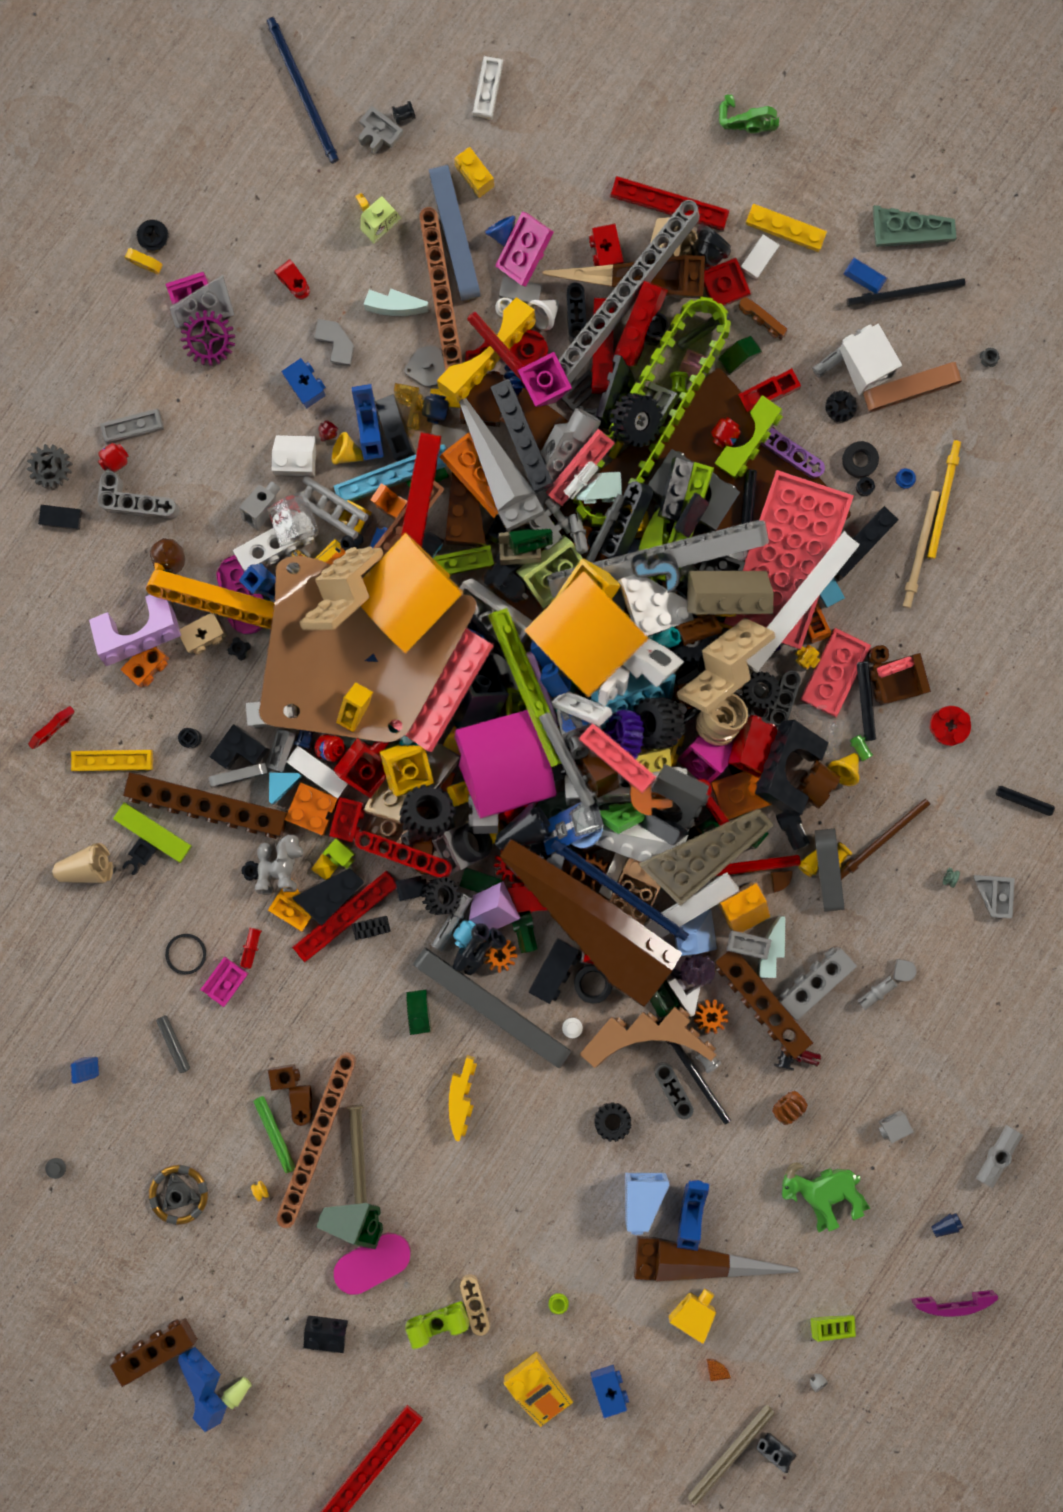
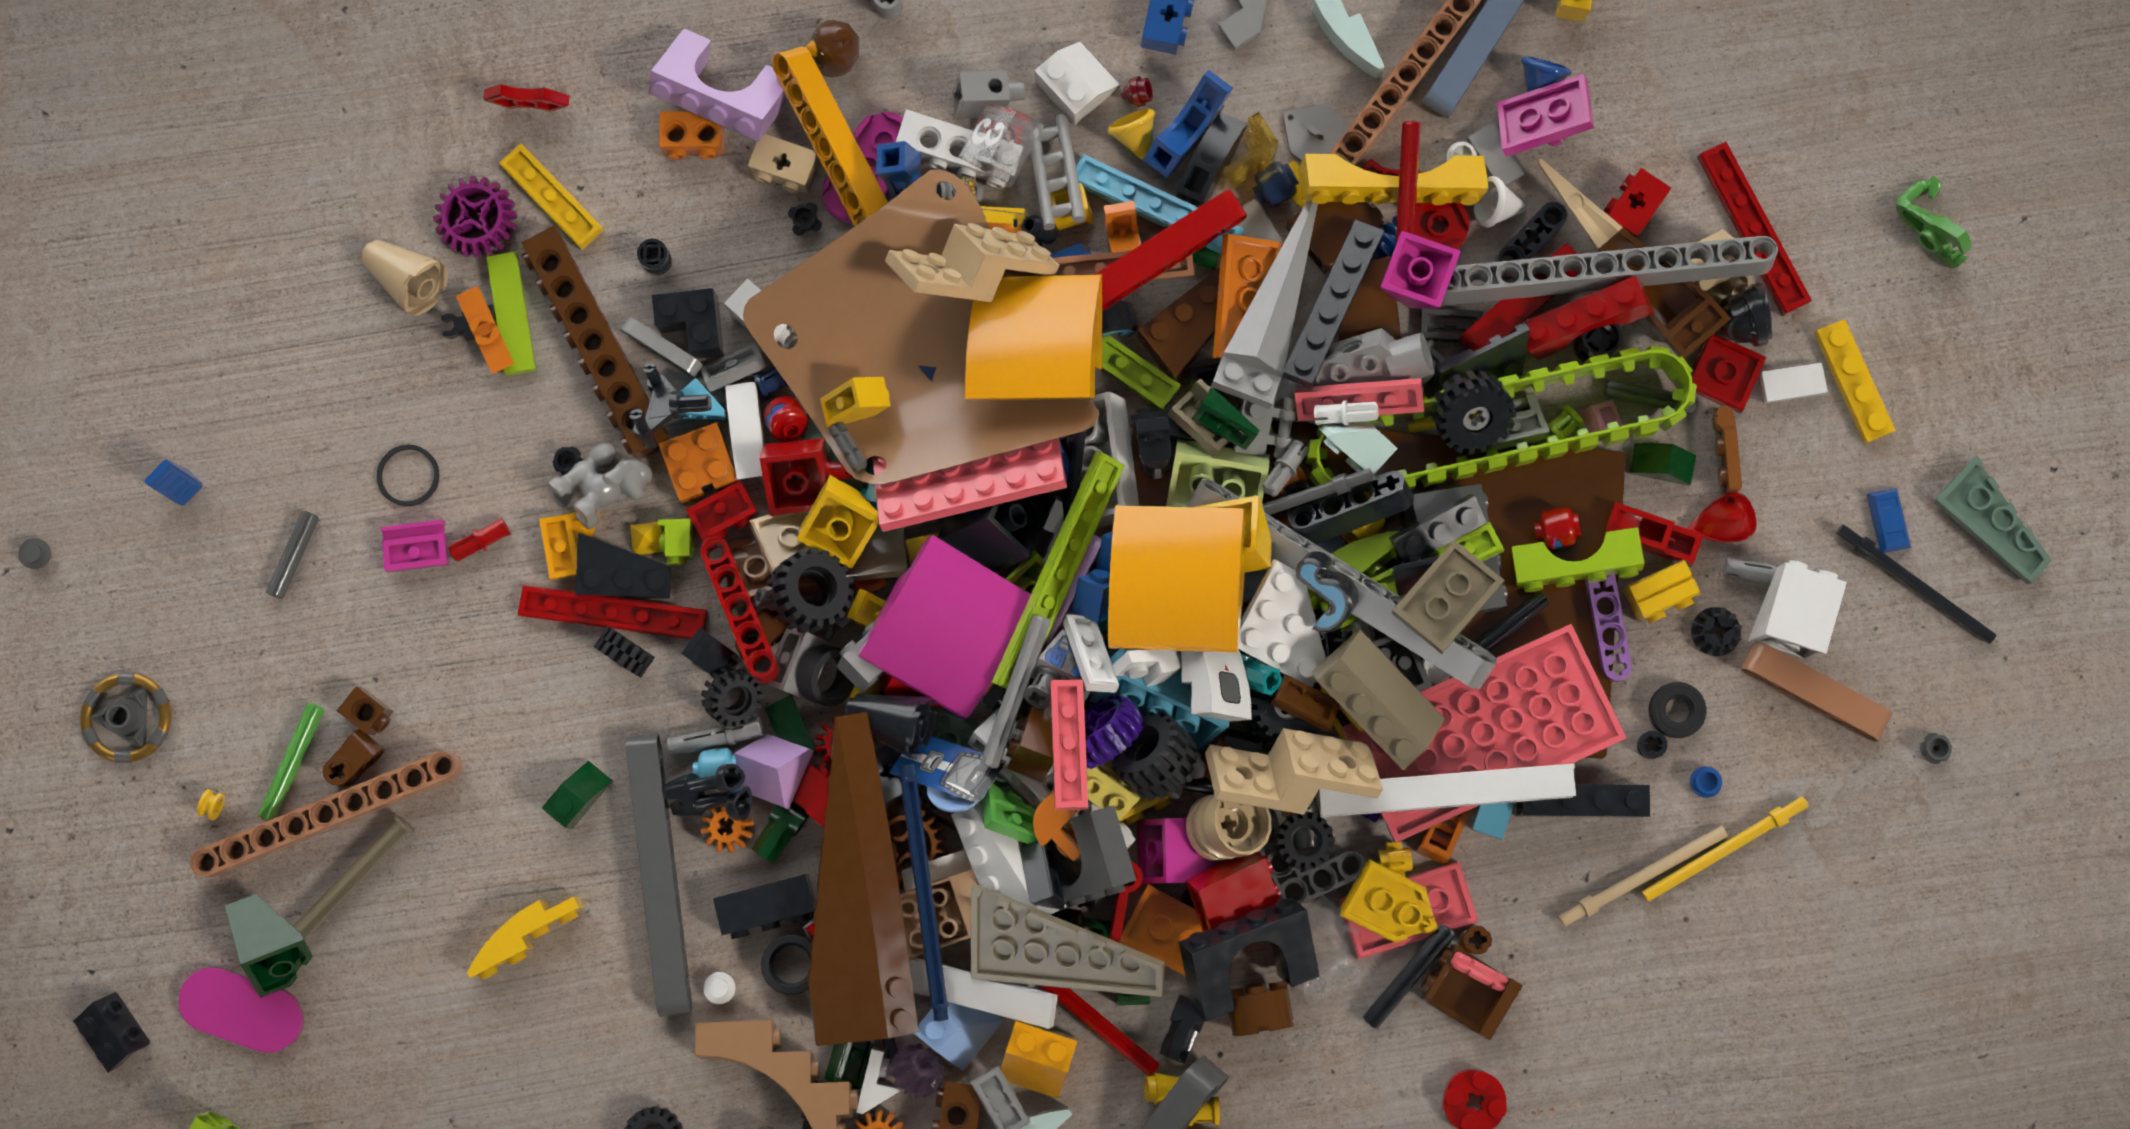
camera: 45 degrees right, 5 degrees down
reddish brown tile [771,871,793,893] -> none
yellow hat [828,753,860,786] -> none
bright green pin [850,734,873,761] -> none
none -> magenta gear [433,175,518,259]
none -> orange piece [456,286,514,374]
none -> black axle [630,363,712,450]
none -> dark grey axle [829,422,867,472]
none -> yellow tile [1340,859,1438,943]
none -> dark tan plate [1392,540,1505,654]
none -> yellow brick [1623,560,1700,624]
none -> red piece [1687,492,1757,543]

